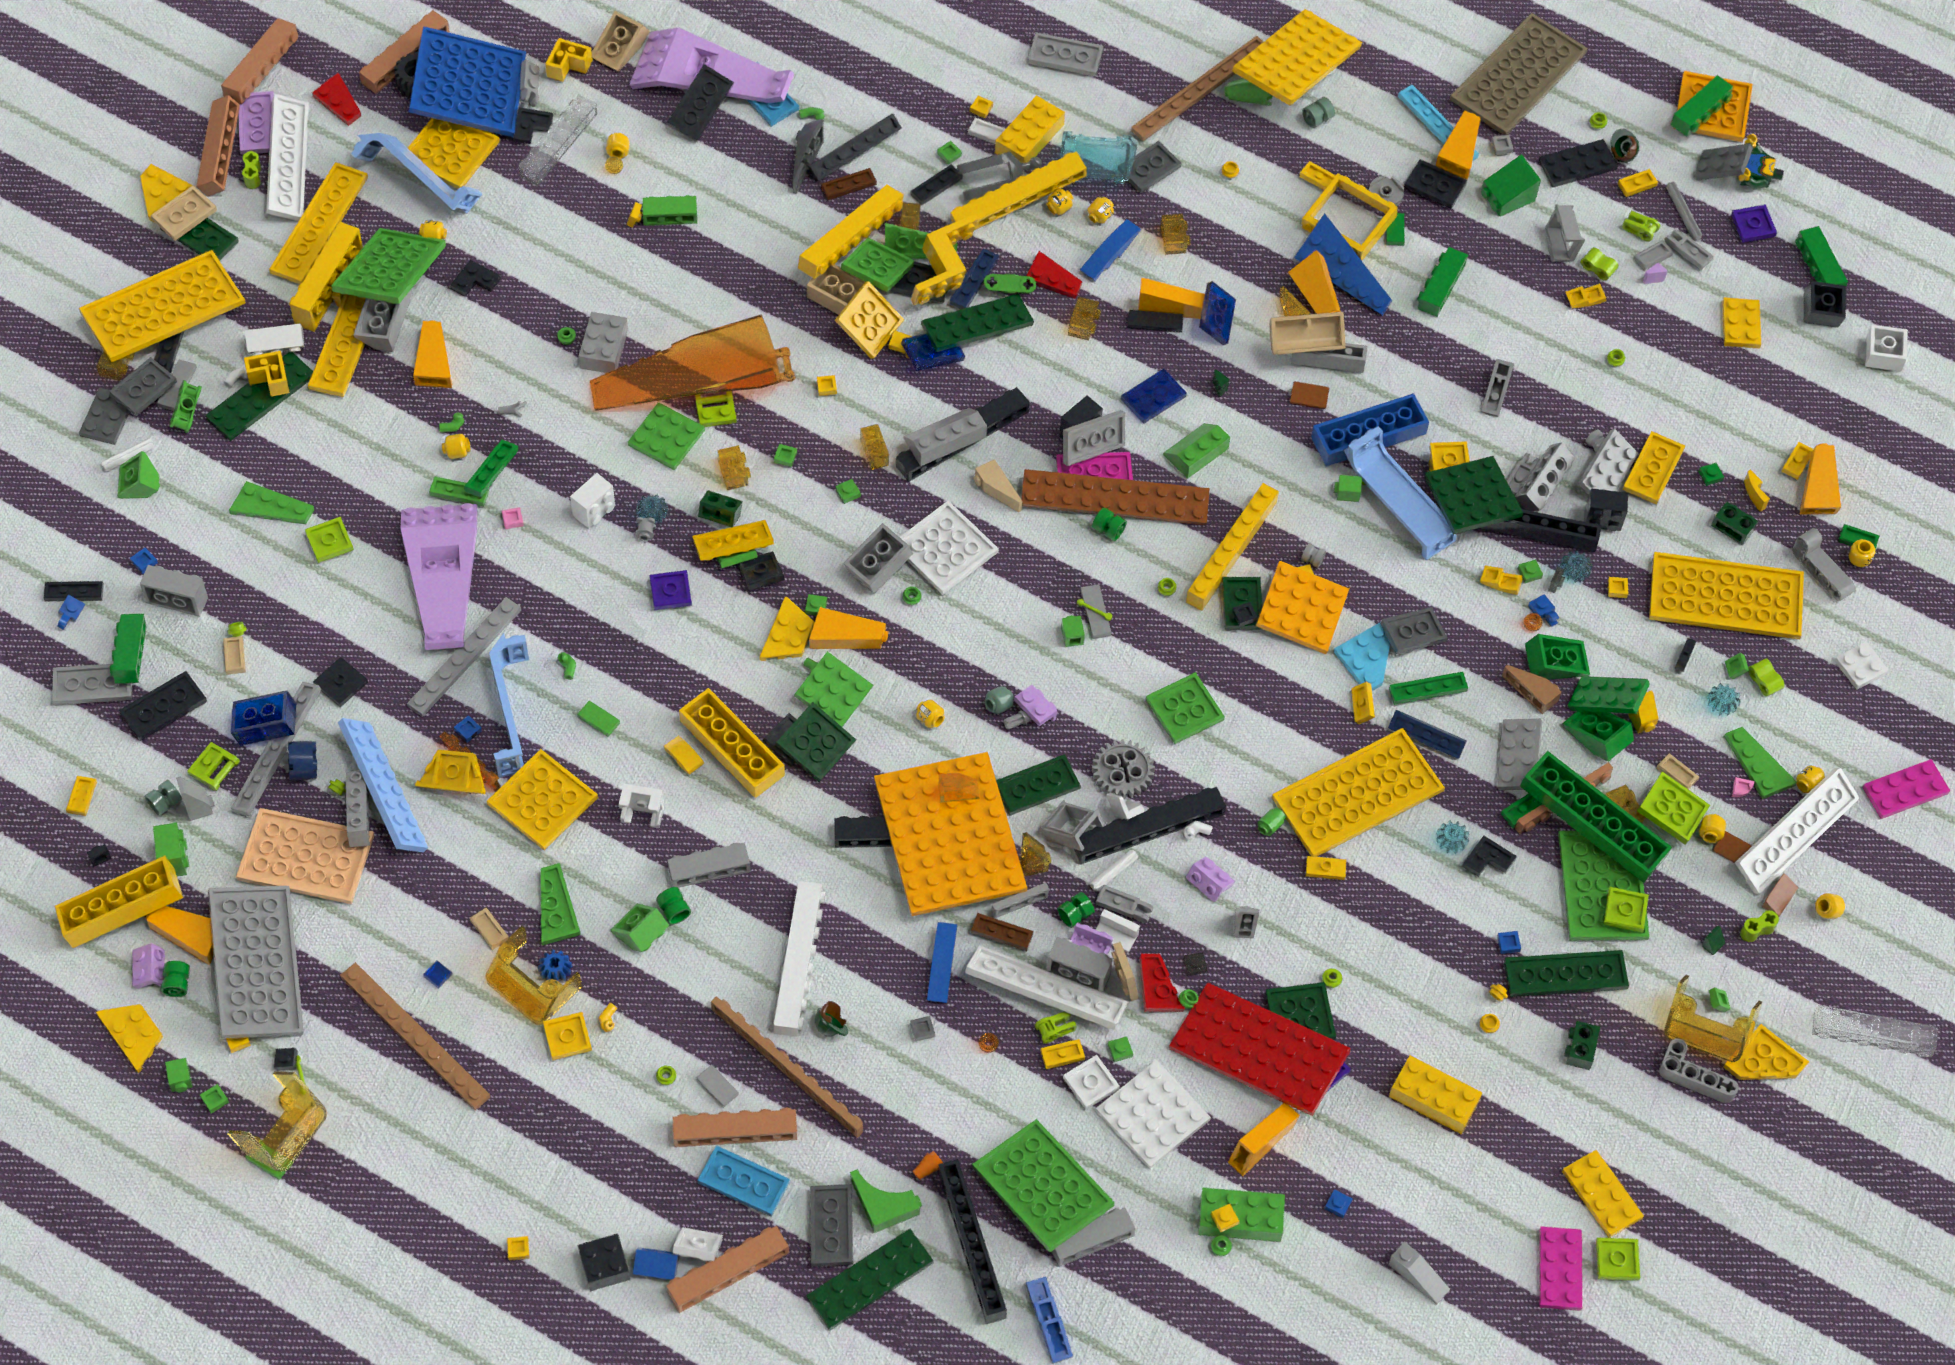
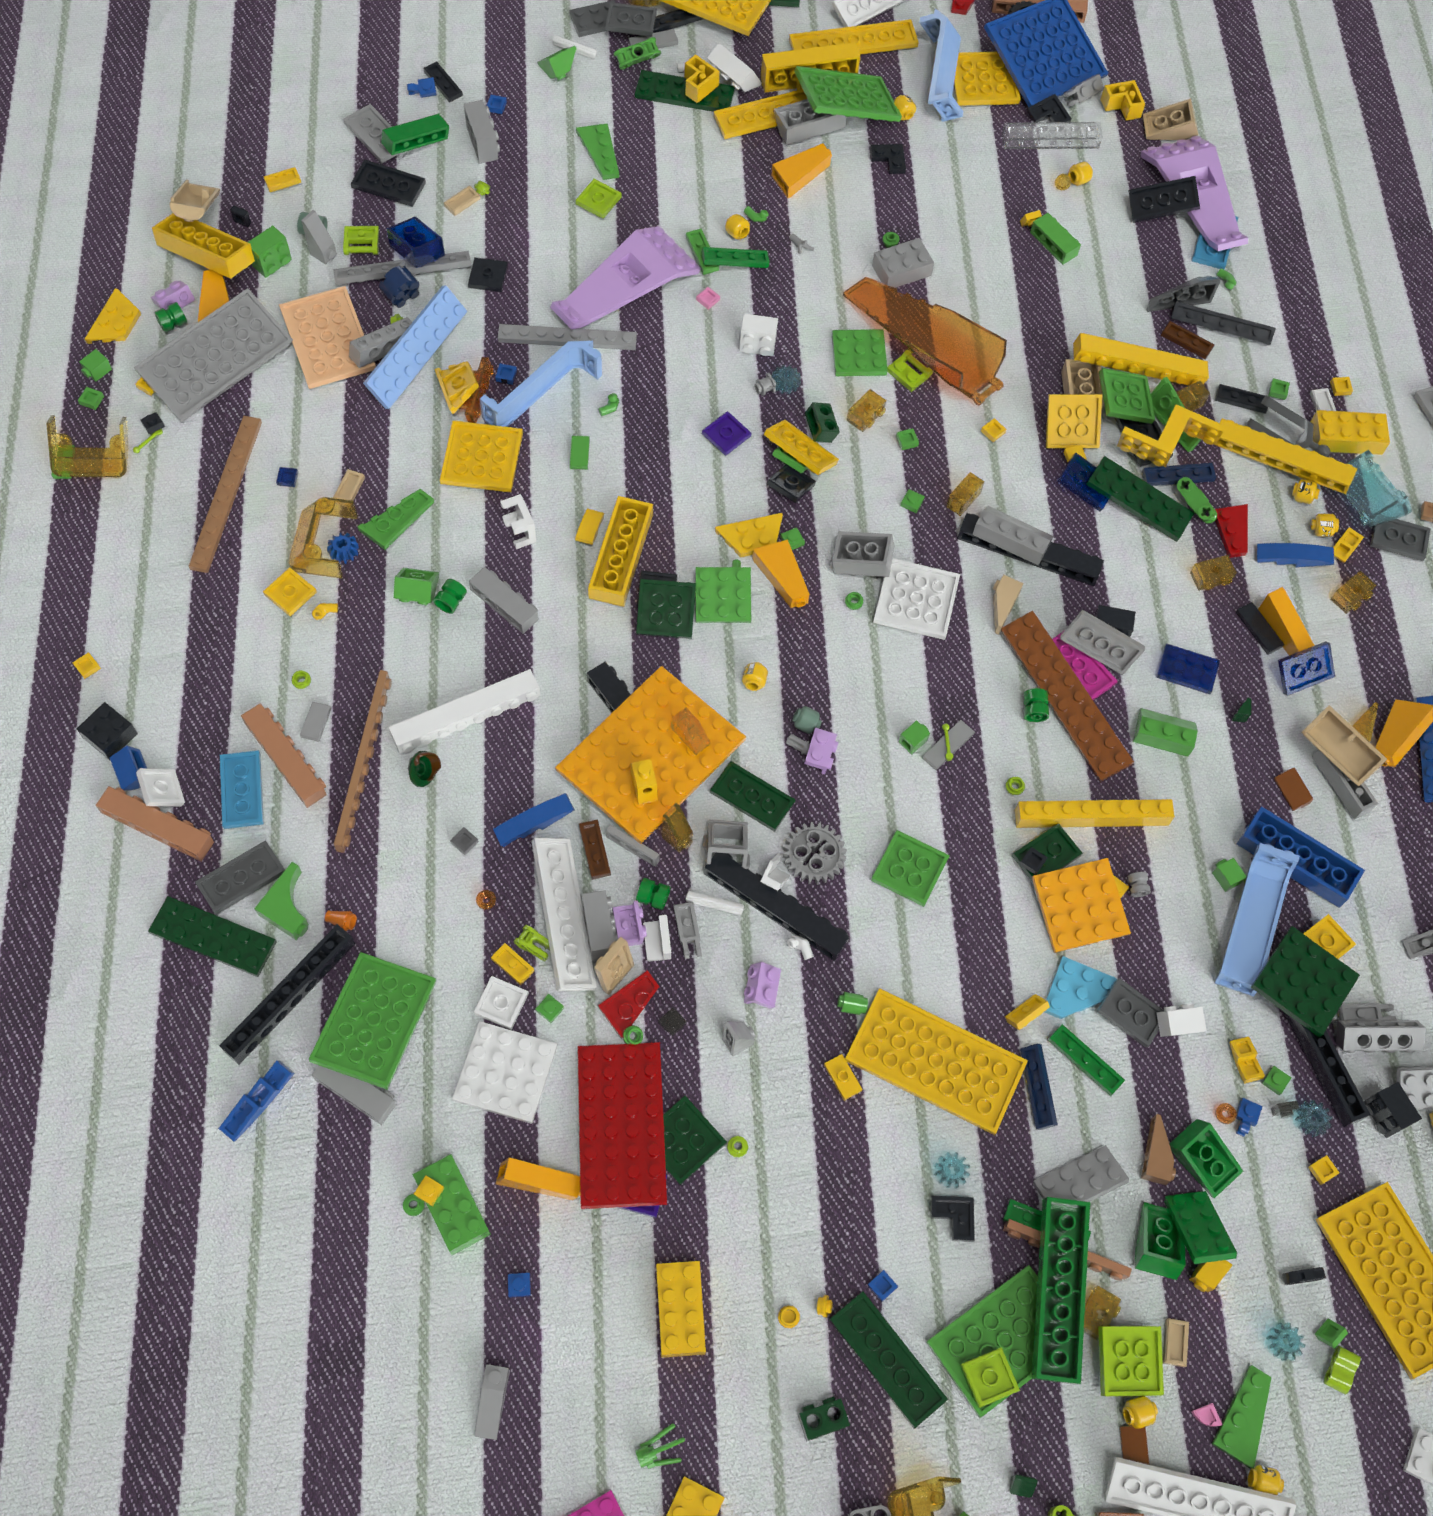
camera: 55 degrees right, 5 degrees up
none -> tan container [170,179,220,222]
none -> yellow torso [631,759,658,804]
none -> bright green plant [635,1424,685,1469]
none -> white brick [1157,1004,1207,1037]
none -> yellow slope [1333,527,1364,563]

